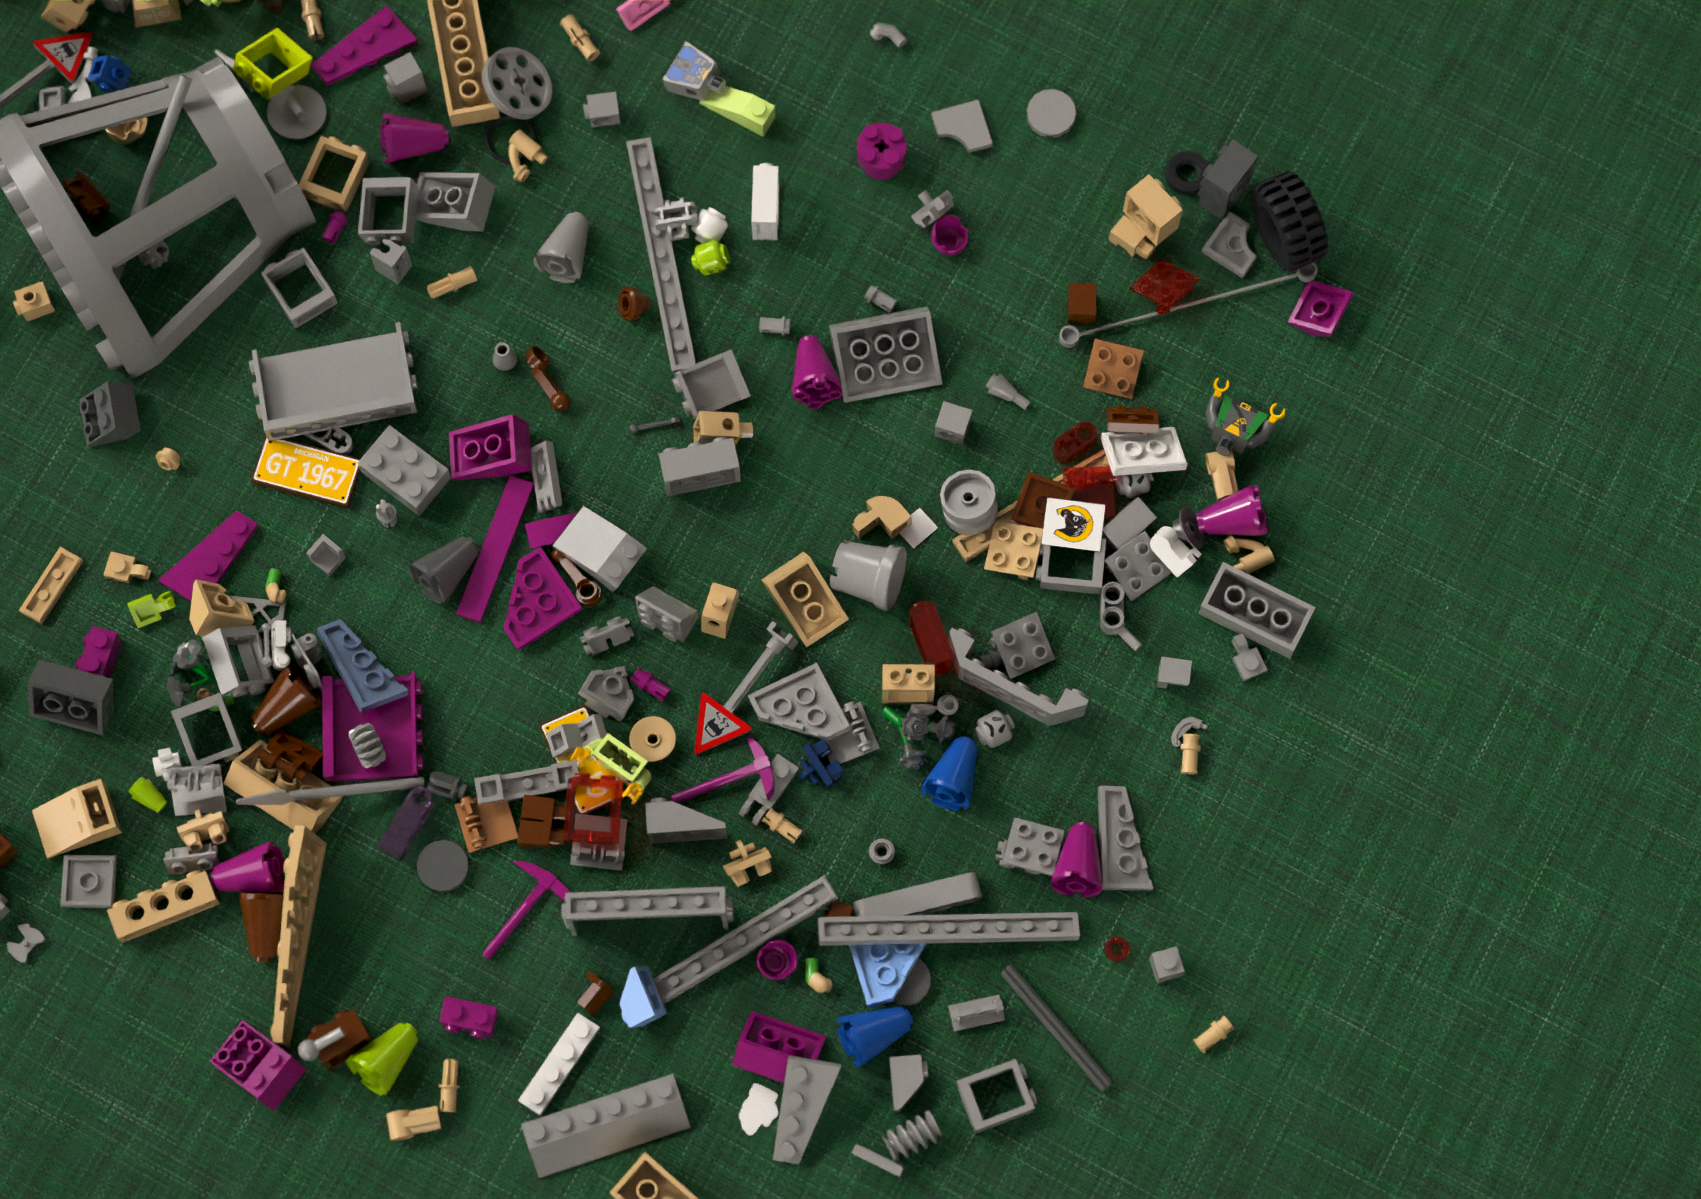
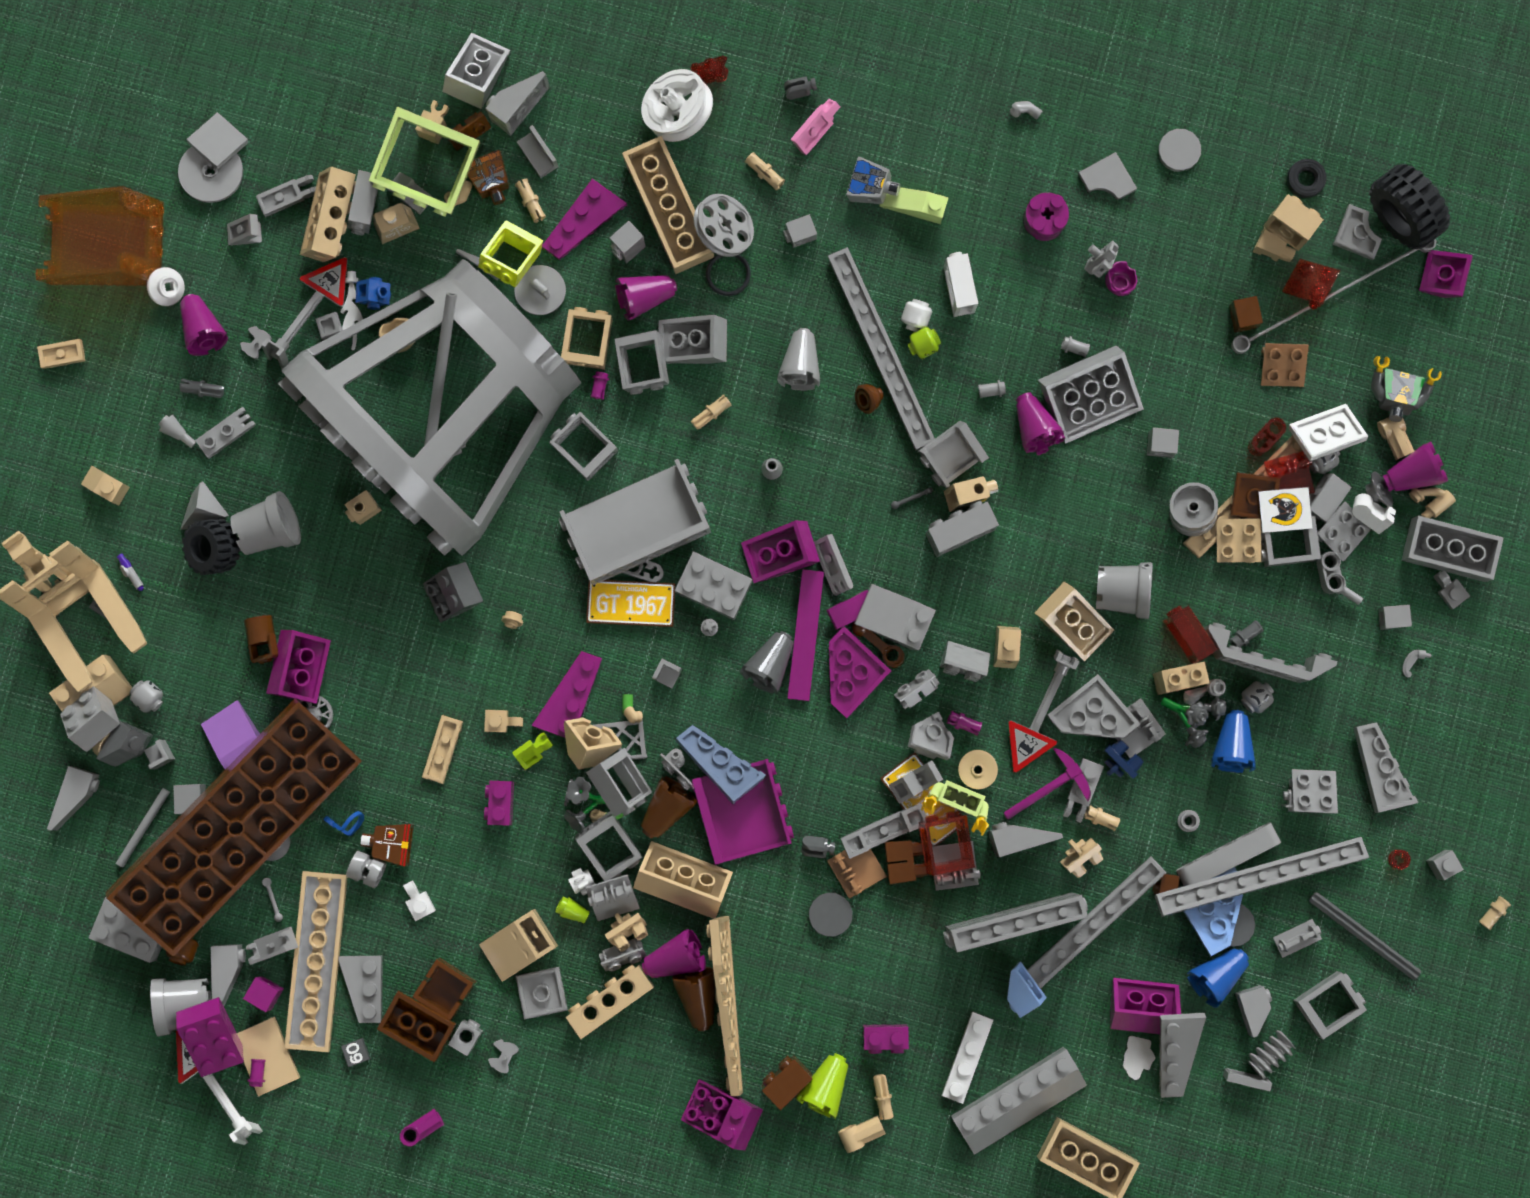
camera: 10 degrees left, 10 degrees up
dark grey brick [28,660,114,735] -> none
reddish brown hinge [62,171,111,223] -> none
light grey piece [236,777,424,805] -> none
reddish brown plate [258,730,323,782] -> none
light grey hinge [261,623,273,667] -> none
white plate [271,620,291,671] -> none
light grey bar [298,1026,346,1061] -> none
light grey gear [349,723,386,769] -> none
light grey hinge [370,239,412,284] -> none
clear purple piece [378,786,434,861] -> none
magenta piece [482,861,571,959] -> none
tan plant [509,129,548,182] -> none
reddish brown piece [525,345,570,412] -> none
reddish brown tile [577,971,614,1017] -> none
light grey piece [654,197,698,241] -> none
magenta hair [756,940,798,980] -> none
tan arm [806,958,833,993] -> none
tan brick [852,496,912,539] -> none
white sticker [900,508,938,549] -> none
light grey cone [985,372,1030,410] -> none
light grey hinge [990,612,1055,679] -> none
magenta cone [1051,822,1103,898] -> none
reddish brown plate [1106,405,1159,435] -> none
tan pin [1180,734,1201,775] -> none
dark grey brick [1198,139,1258,221] -> none

